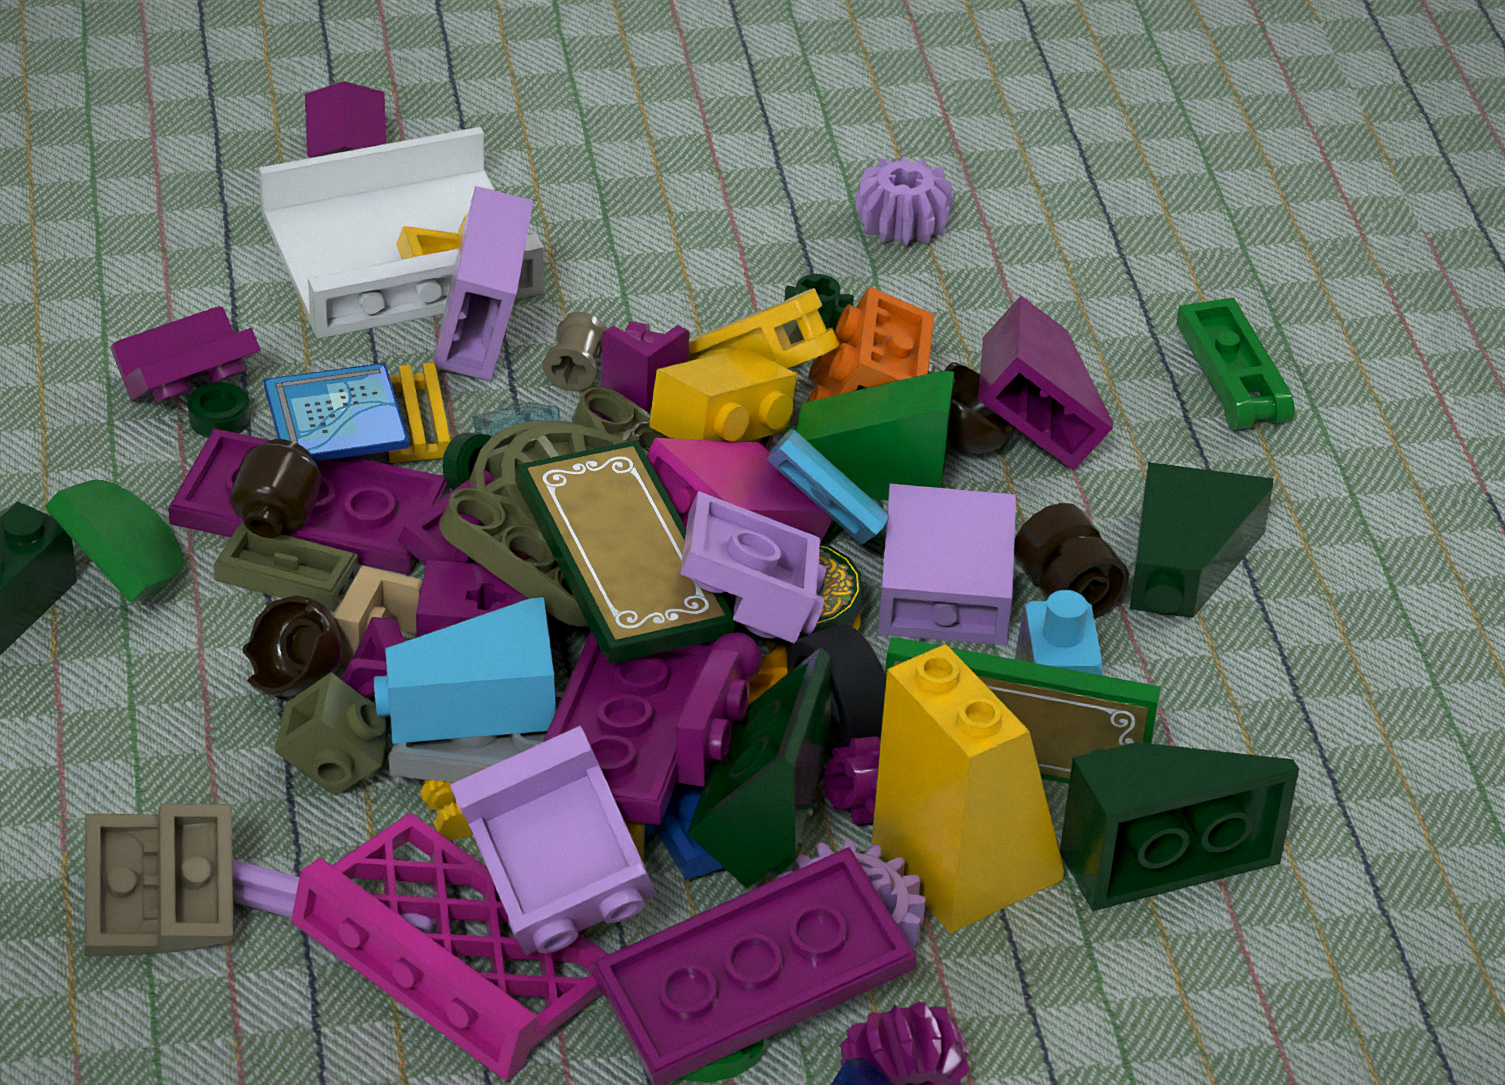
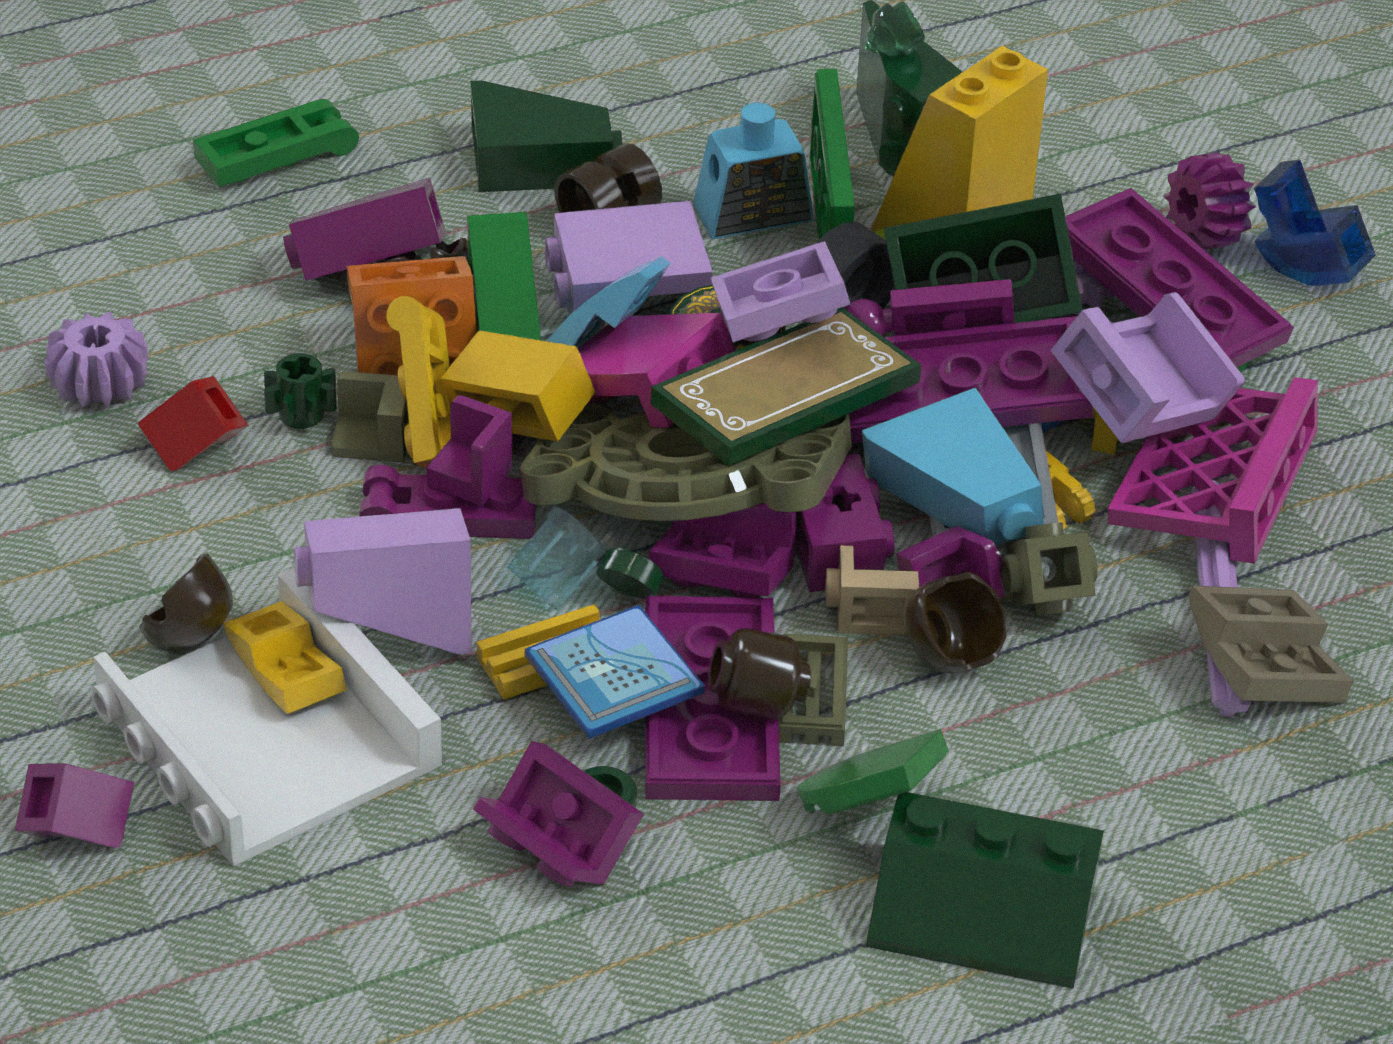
camera: 105 degrees left, 0 degrees up
none -> red panel [137,376,249,471]
none -> dark brown hair [139,553,233,651]
none -> clear green plate [865,1,925,57]

